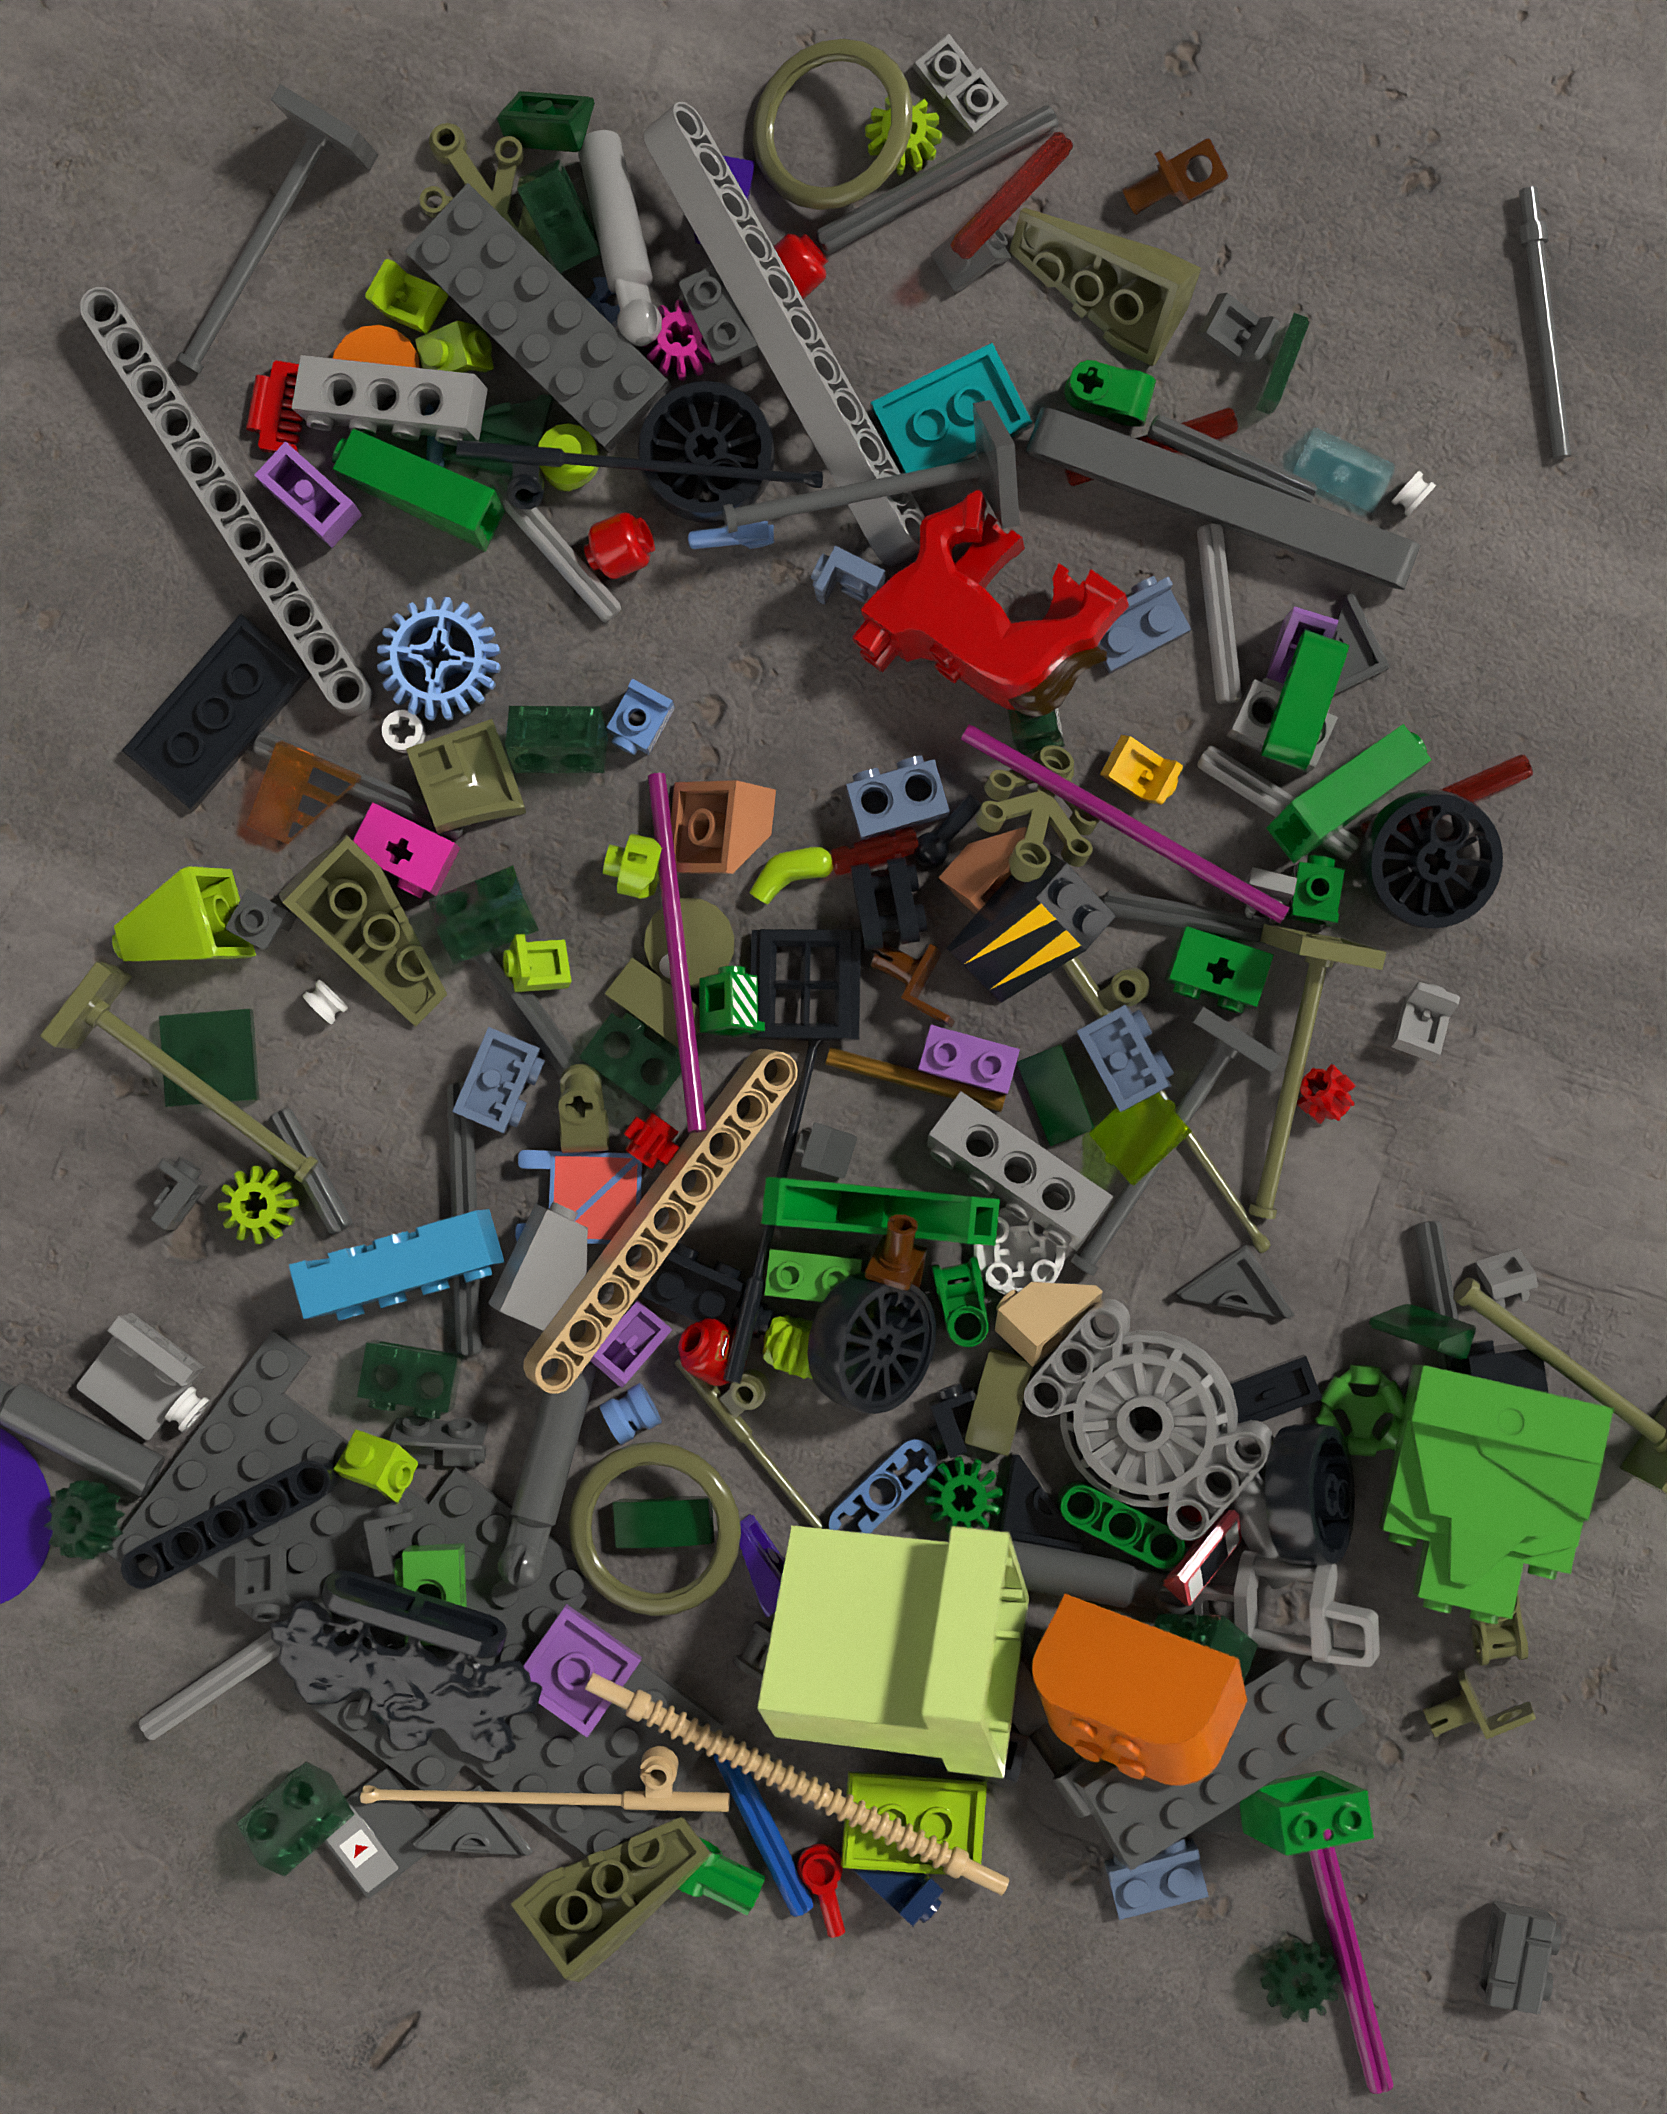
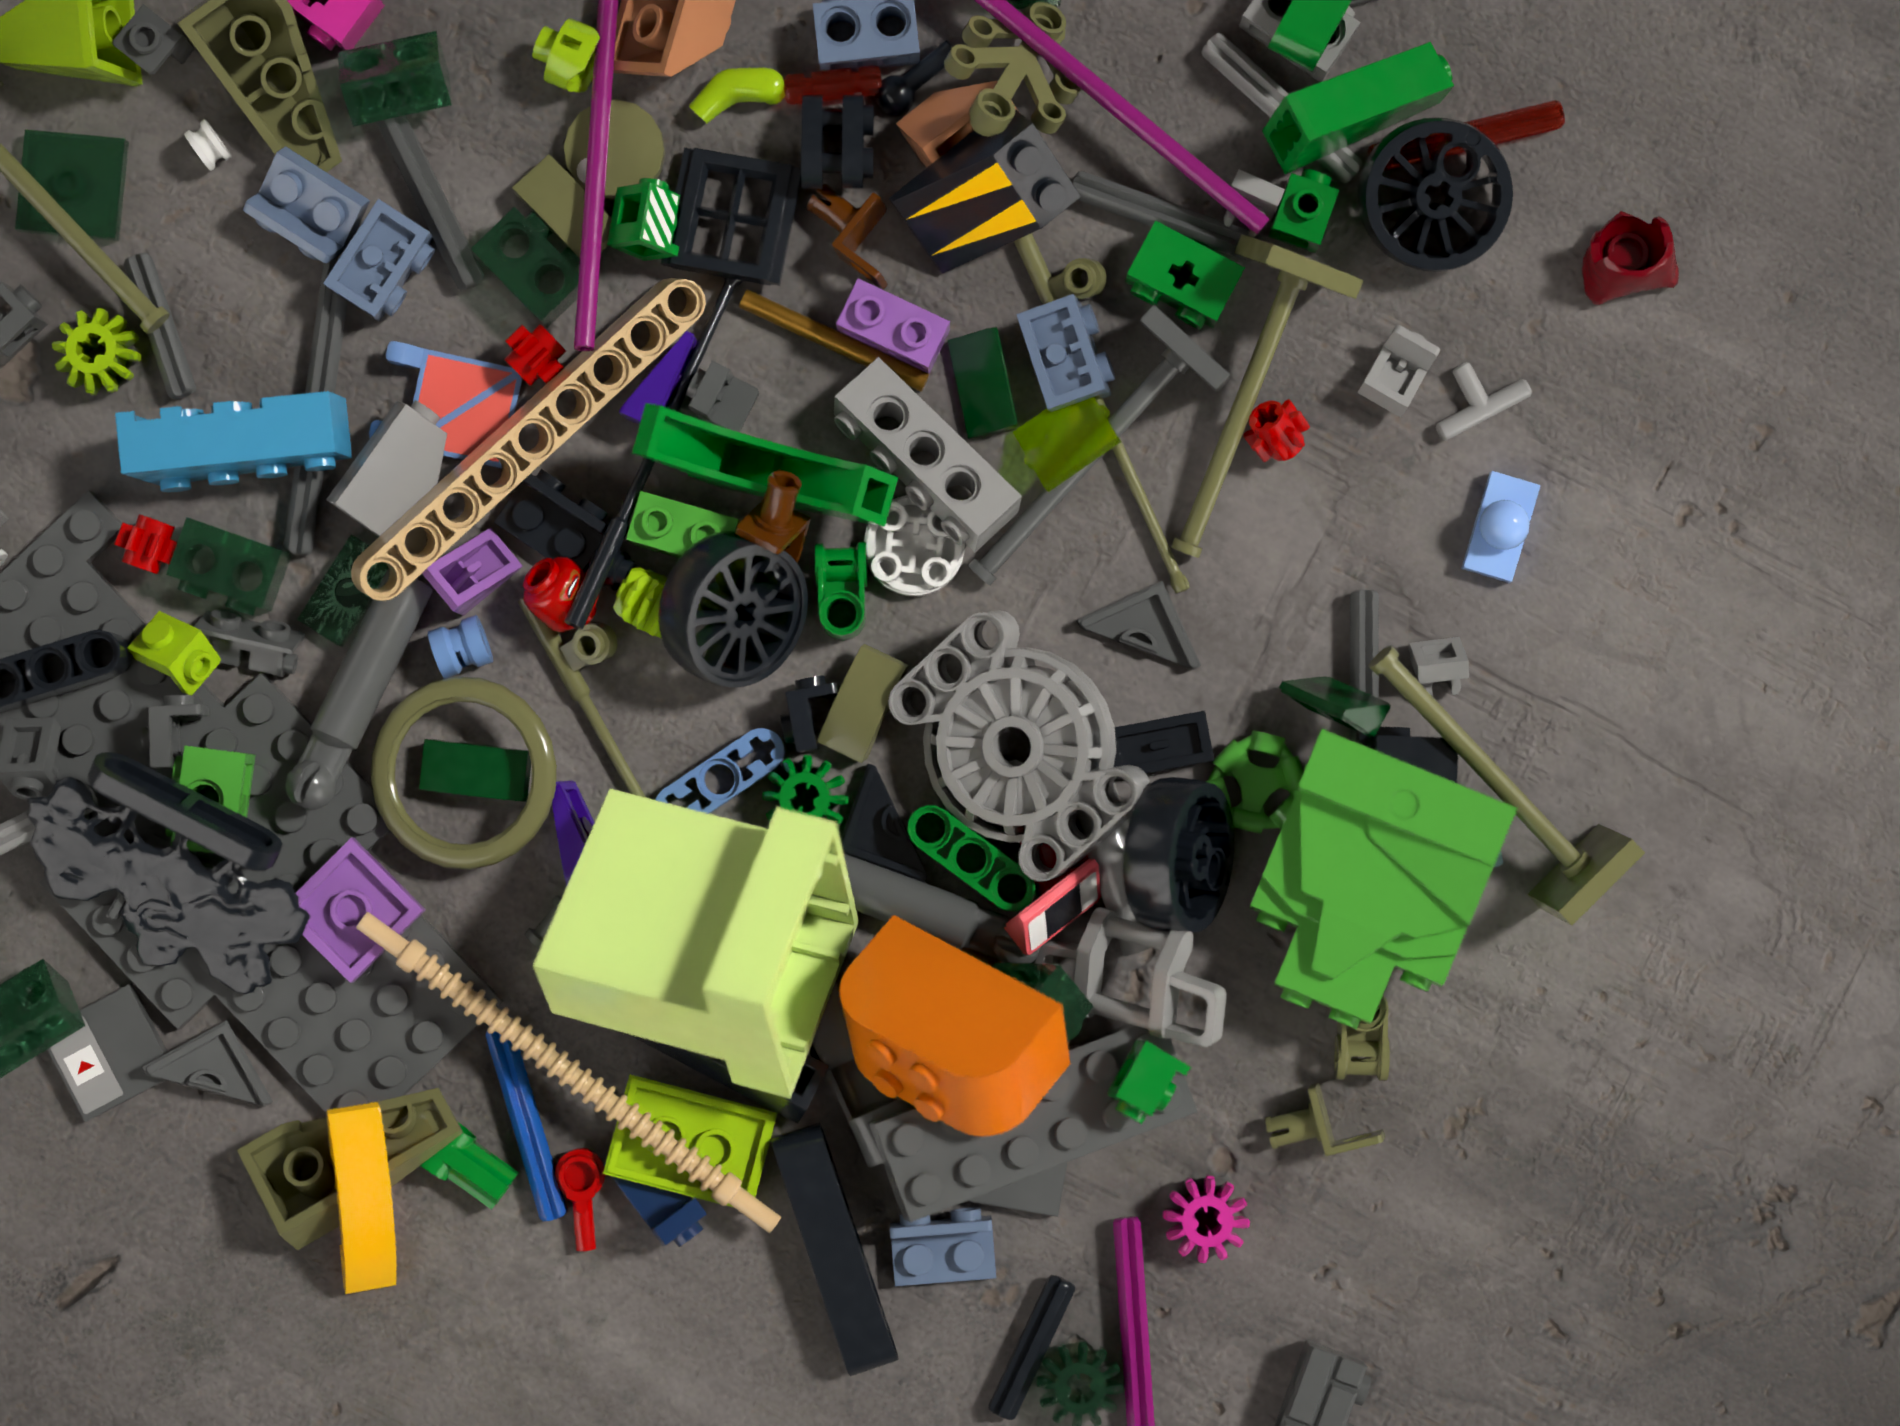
camera: 15 degrees right, 0 degrees up
tan piece [360,1746,730,1812] -> none
lime bracket [503,934,572,992] -> none
olive piece [558,1064,609,1153] -> none
tan slope [995,1282,1103,1367] -> none
yellow bracket [1100,735,1183,805] -> none
green window [1239,1770,1374,1856] -> none
none -> red gear [114,514,183,575]
none -> sand blue bracket [243,146,370,263]
none -> clear green tile [297,534,389,647]
none -> yellow slope [327,1102,397,1294]
none -> dark purple slope [619,331,698,425]
none -> black beam [771,1122,899,1377]
none -> black axle [988,1275,1075,1420]
none -> green brick [1107,1040,1191,1125]
none -> dark pink gear [1162,1175,1250,1263]
none -> light grey piece [1436,362,1532,441]
none -> light blue tile [1461,471,1541,583]
none -> dark red hair [1582,211,1679,305]

